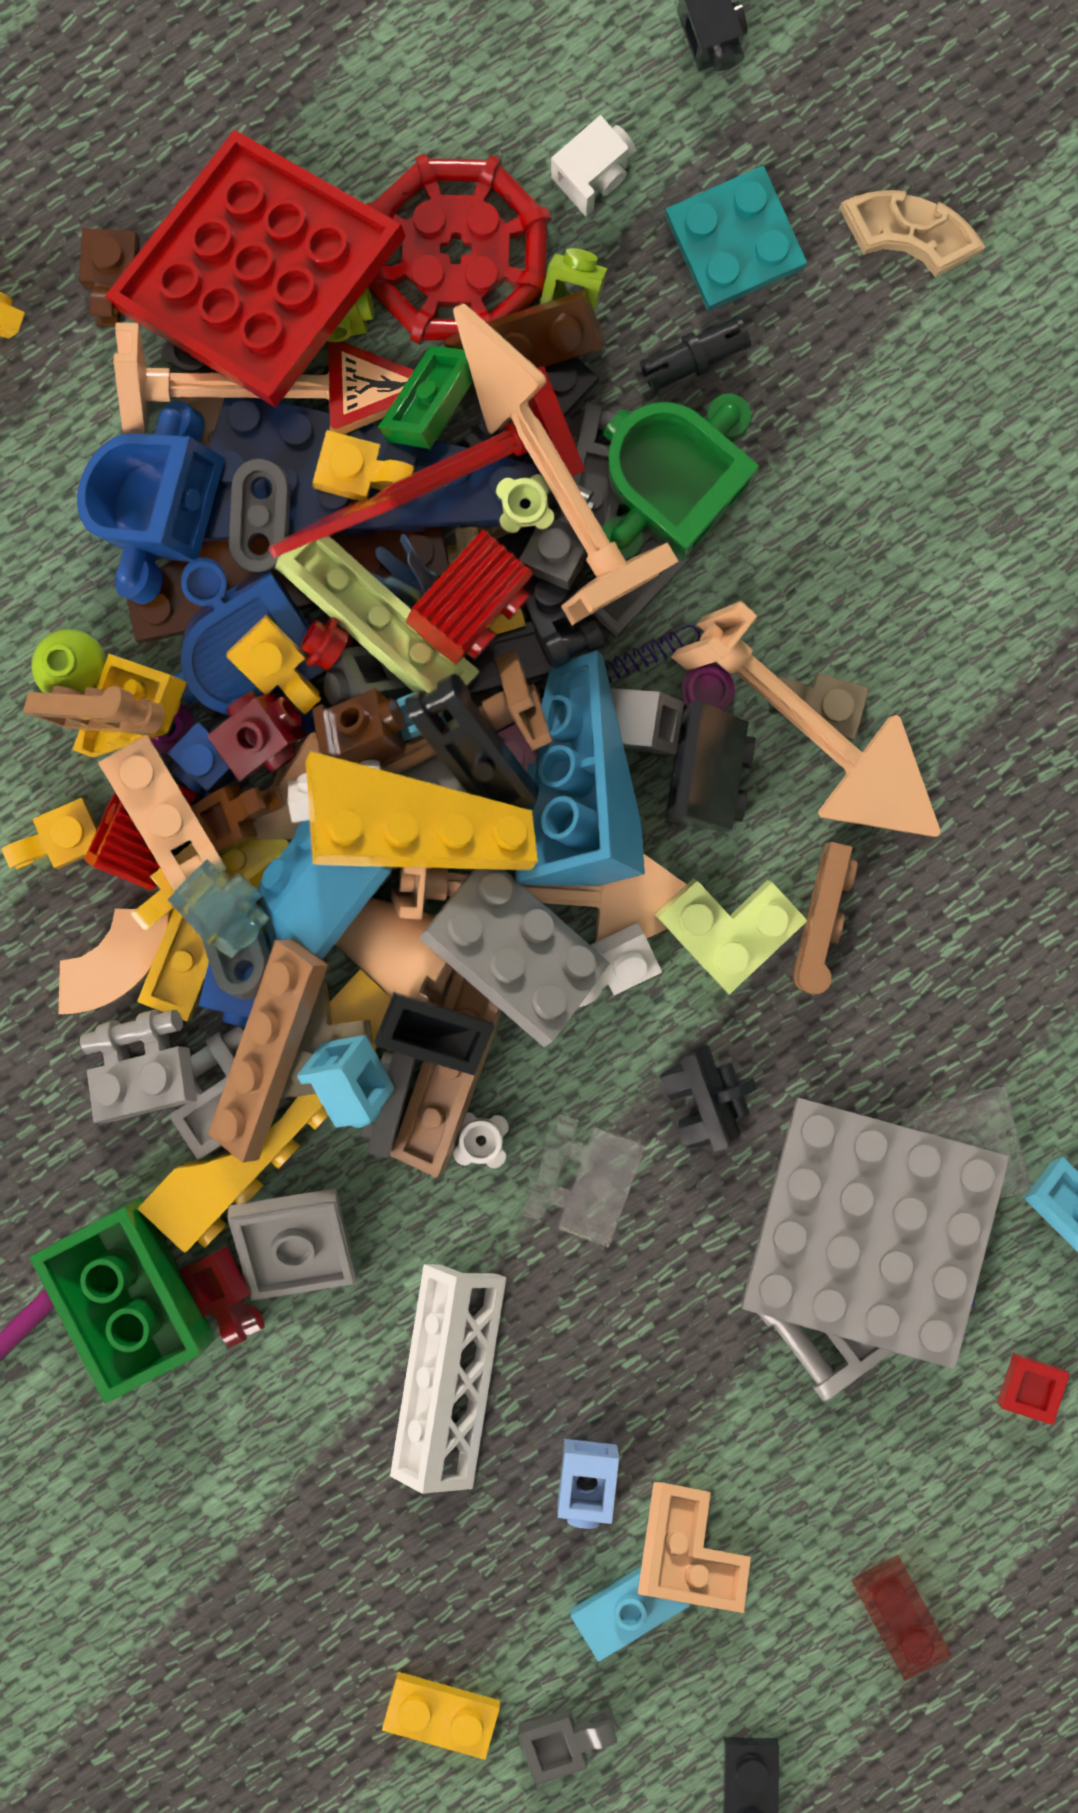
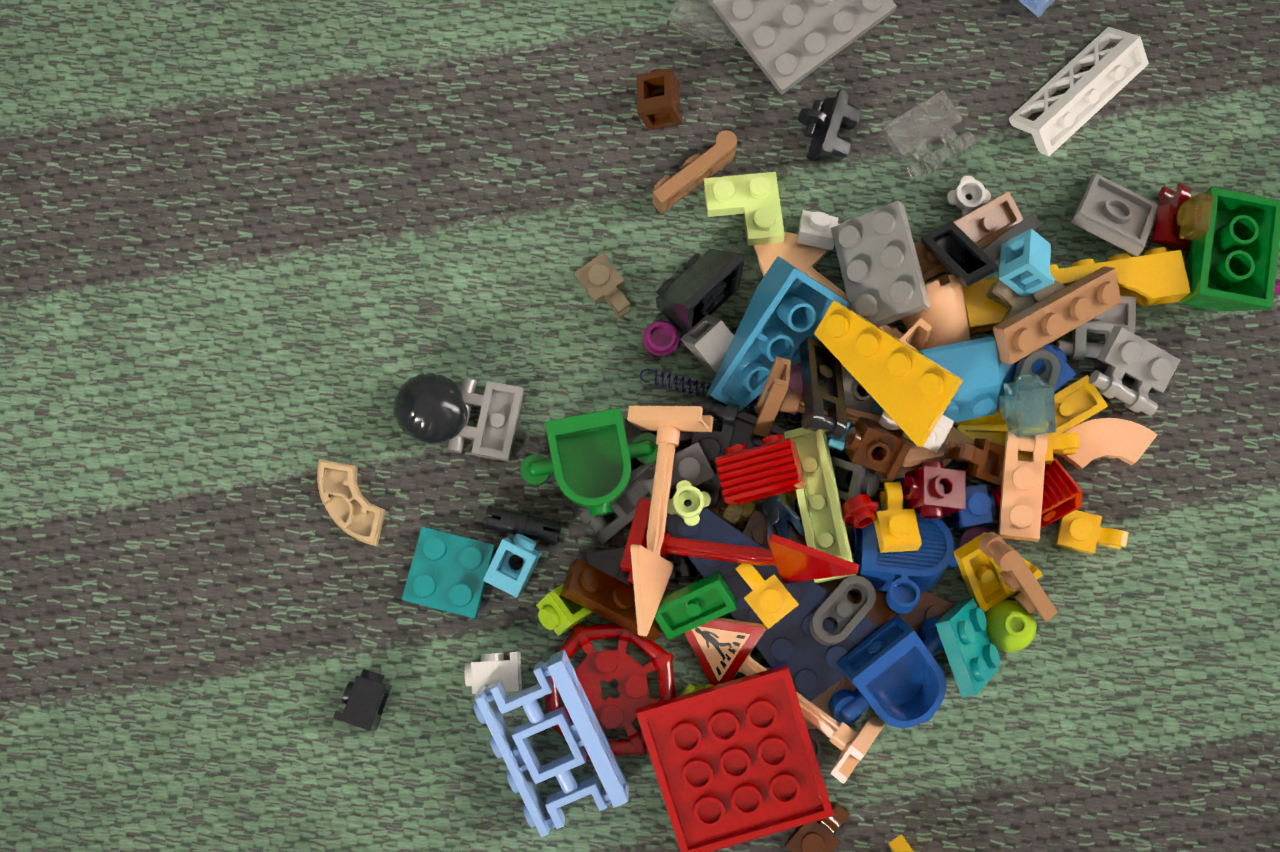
camera: 140 degrees left, 10 degrees down
light nougat piece [671,601,940,837] -> none
none -> black piece [393,373,468,443]
none -> light grey plate [447,378,524,462]
none -> light blue fence [473,649,630,837]
none -> medium azure brick [483,534,542,598]
none -> reddish brown brick [637,68,683,130]
none -> teal plate [935,597,1000,698]
none -> clear yellow plate [1177,193,1214,241]

